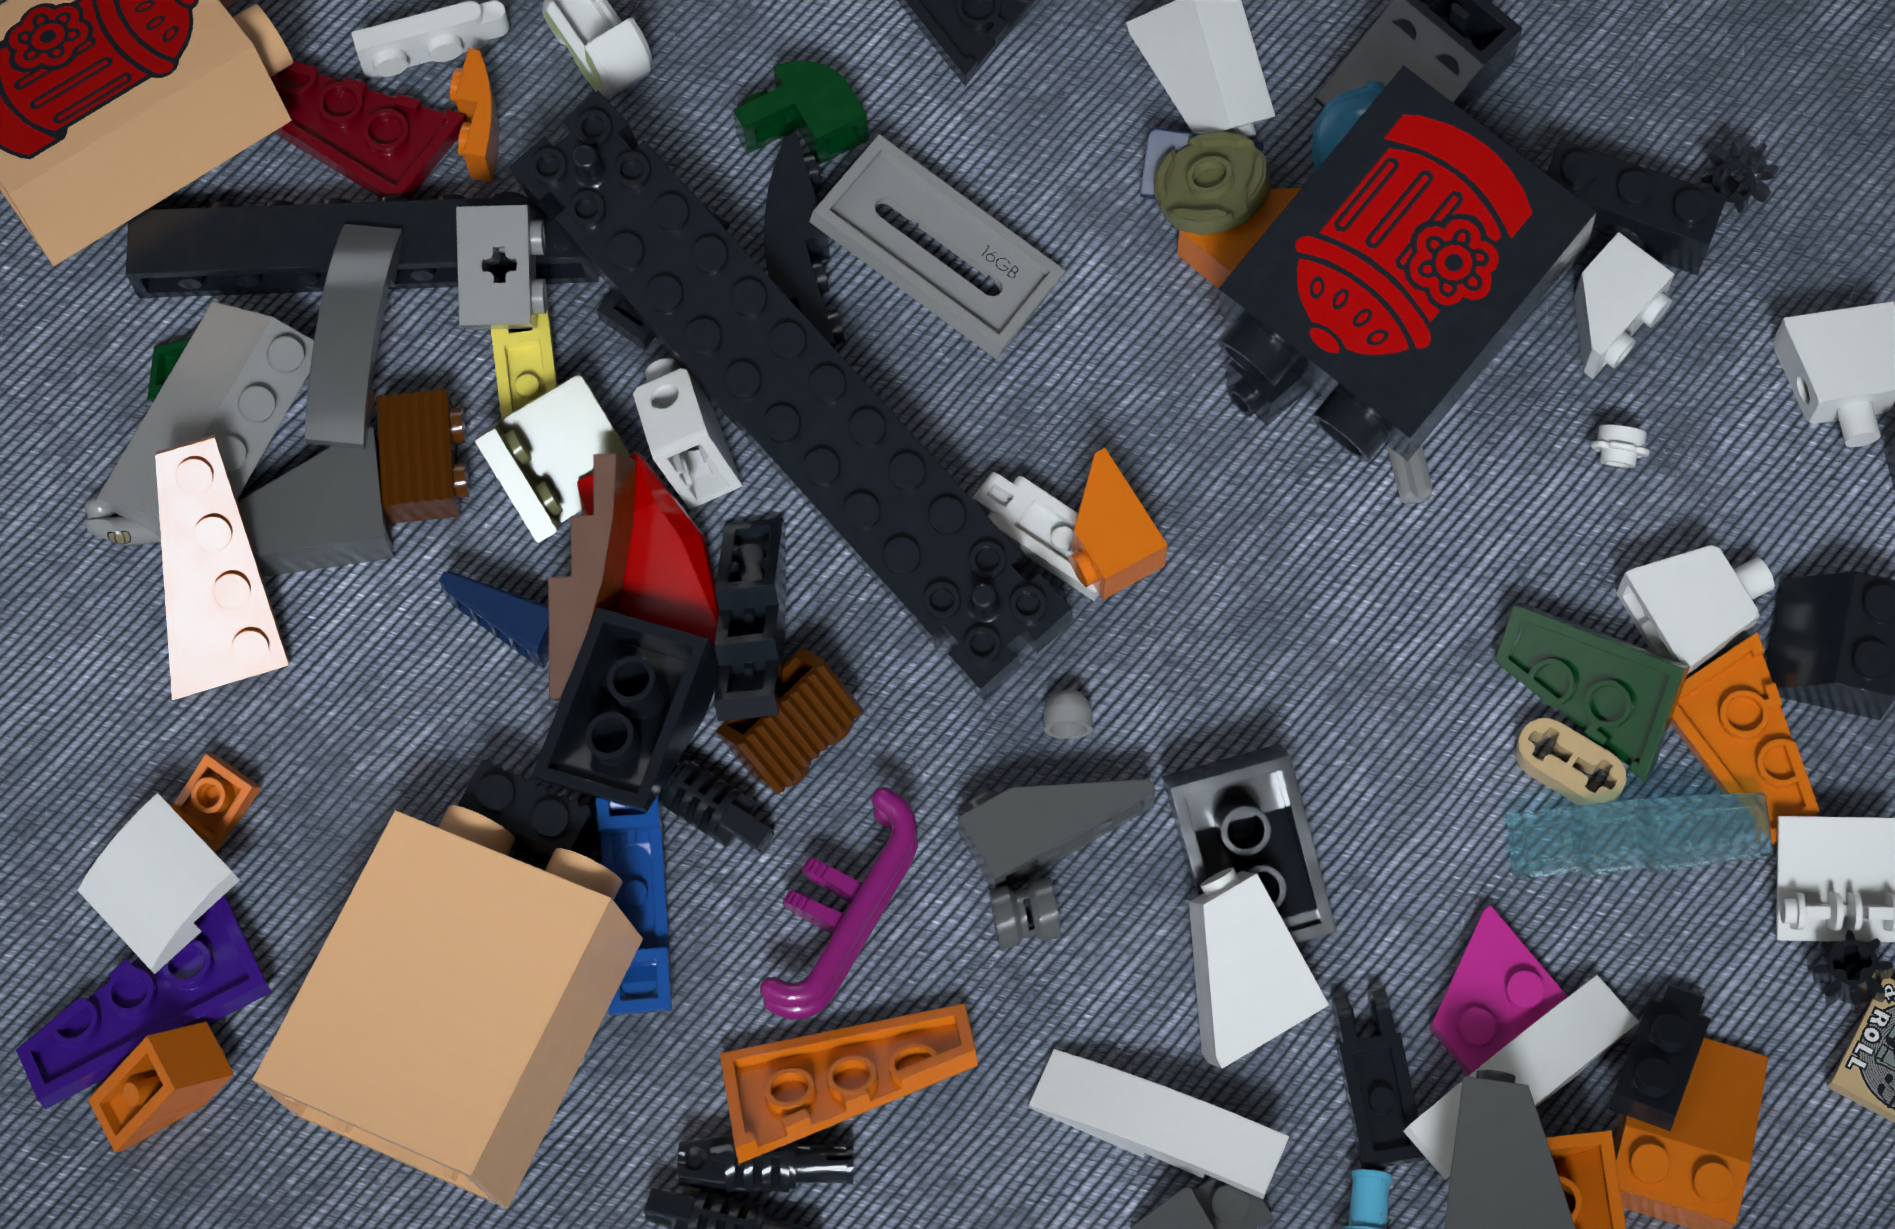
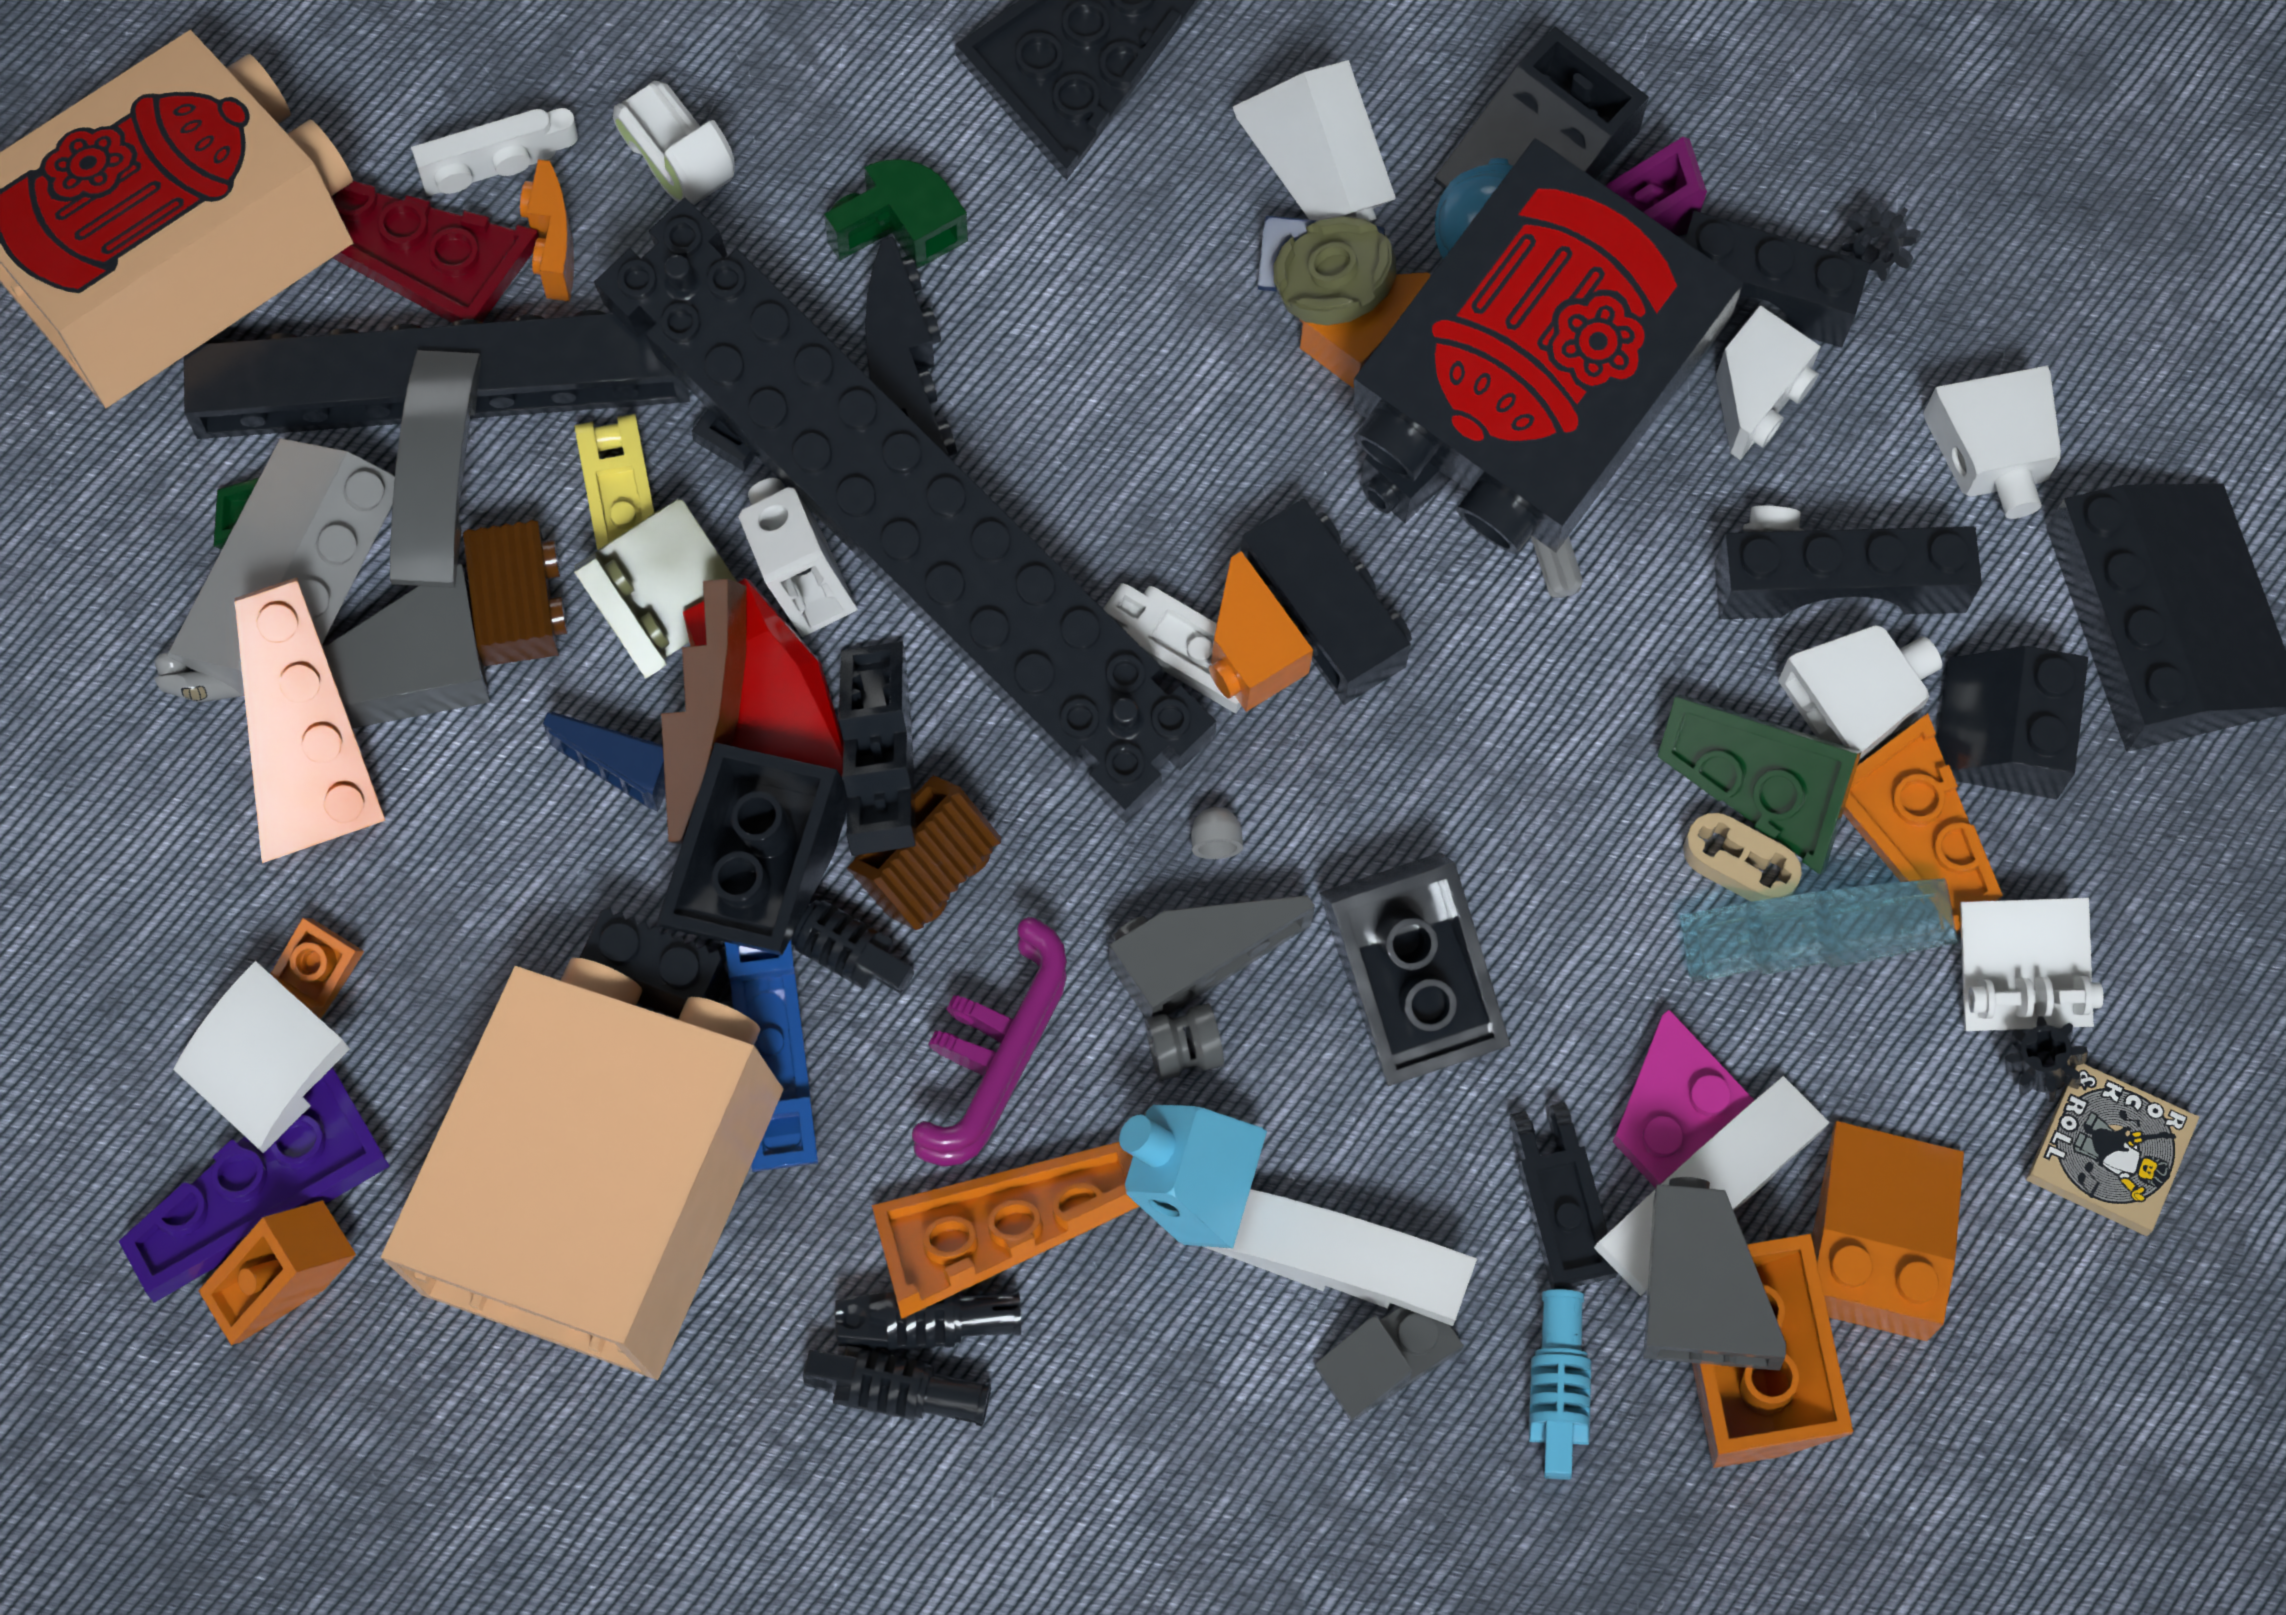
camera: 10 degrees left, 0 degrees up
light grey brick [456,205,547,330] -> none
light grey piece [809,134,1066,360] -> none
white slope [1189,867,1329,1069] -> none
black hinge [1609,983,1711,1132] -> none
none -> medium azure torso [1119,1104,1267,1248]
none -> black brick [1240,498,1412,705]
none -> magenta slope [1605,137,1707,236]
none -> black arch [1714,526,1982,620]

